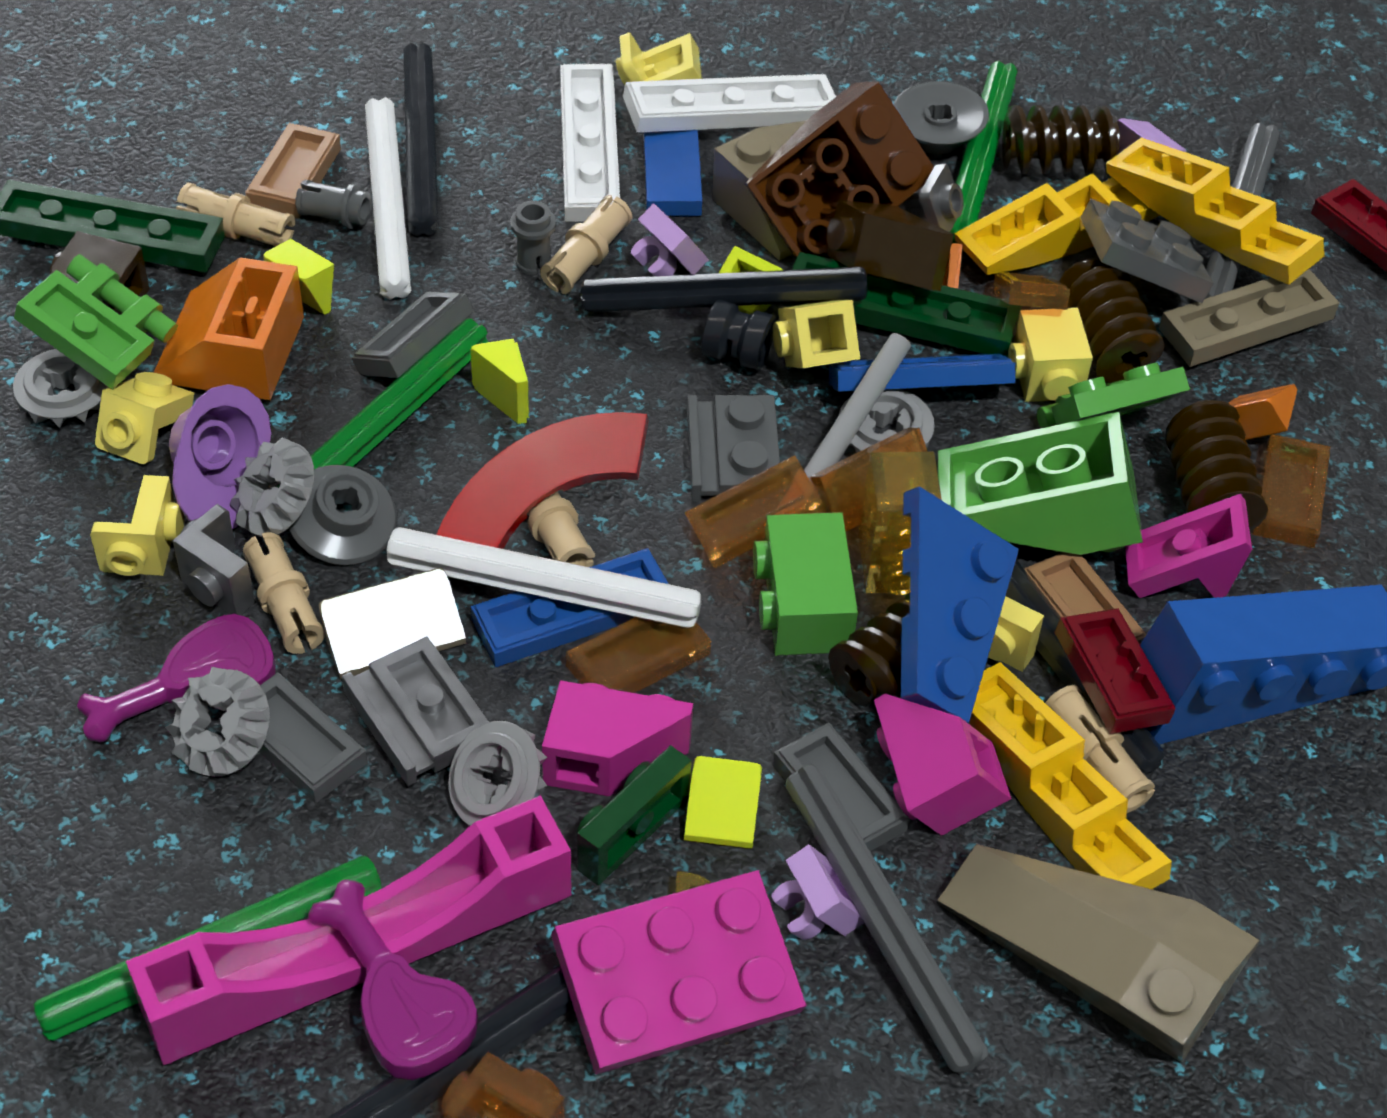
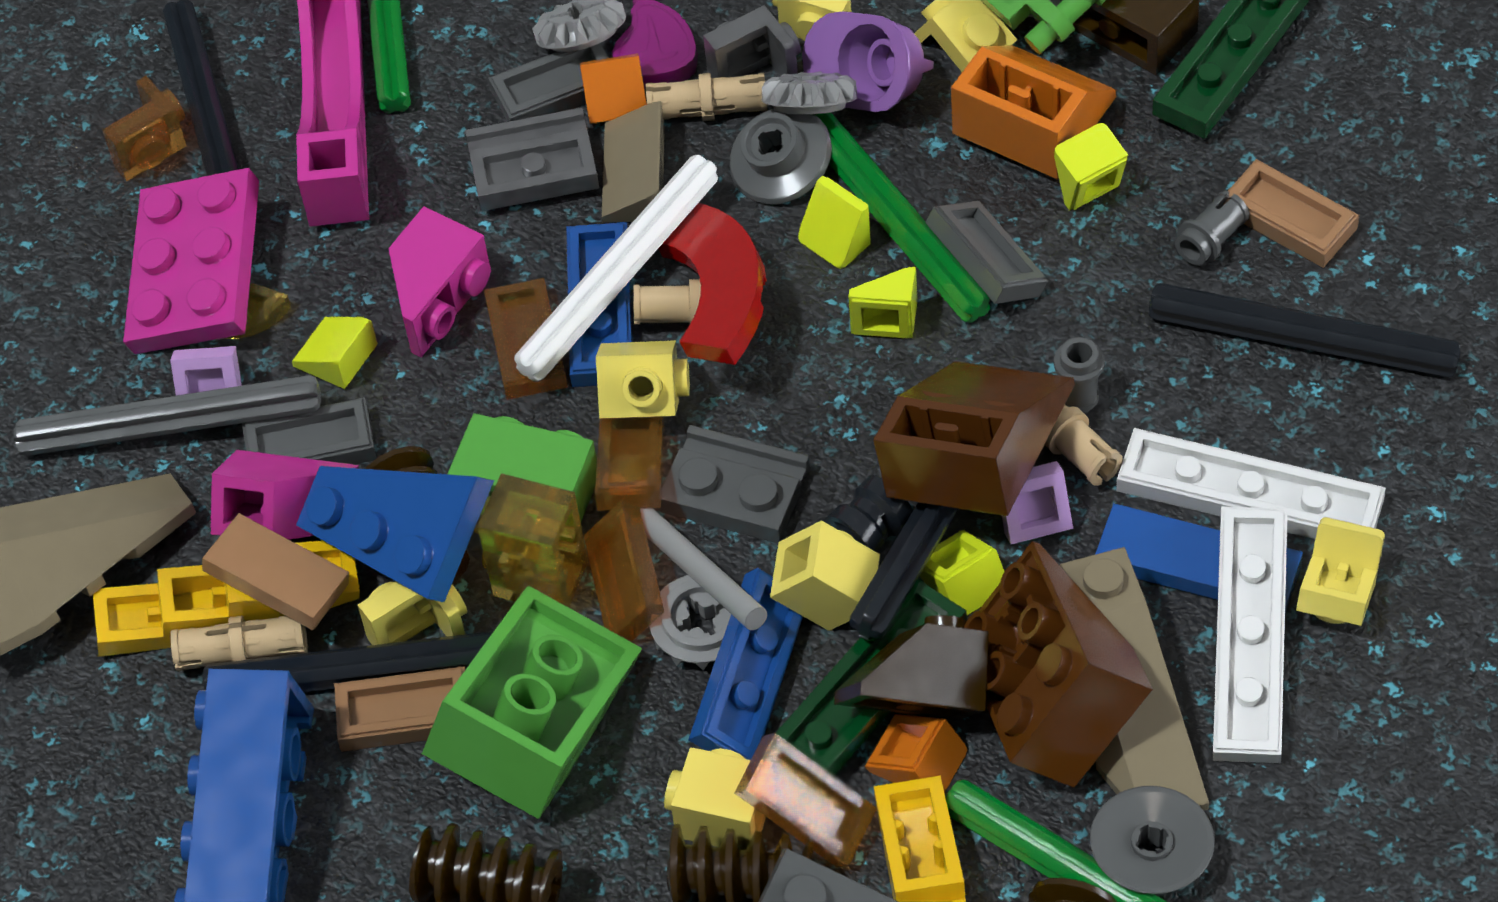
camera: 120 degrees right, 5 degrees up
tan pin [176,183,295,247] -> none
magenta piece [308,879,478,1080] -> none
white axle [365,97,411,300] -> none
light grey gear [449,721,547,826] -> none
dark green plate [576,745,692,886] -> none
flat silver bracket [897,164,964,232] -> none
bright green plate [1037,363,1190,428] -> none
dark red plate [1054,608,1176,734] -> none
dark pink slope [1125,494,1252,598] -> none
none -> medium nougat tile [202,513,349,630]
none -> orange tile [580,53,647,124]
none -> light yellow brick [596,340,690,419]
none -> neon yellow slope [798,176,871,269]
none -> reddish brown slope [873,361,1075,516]

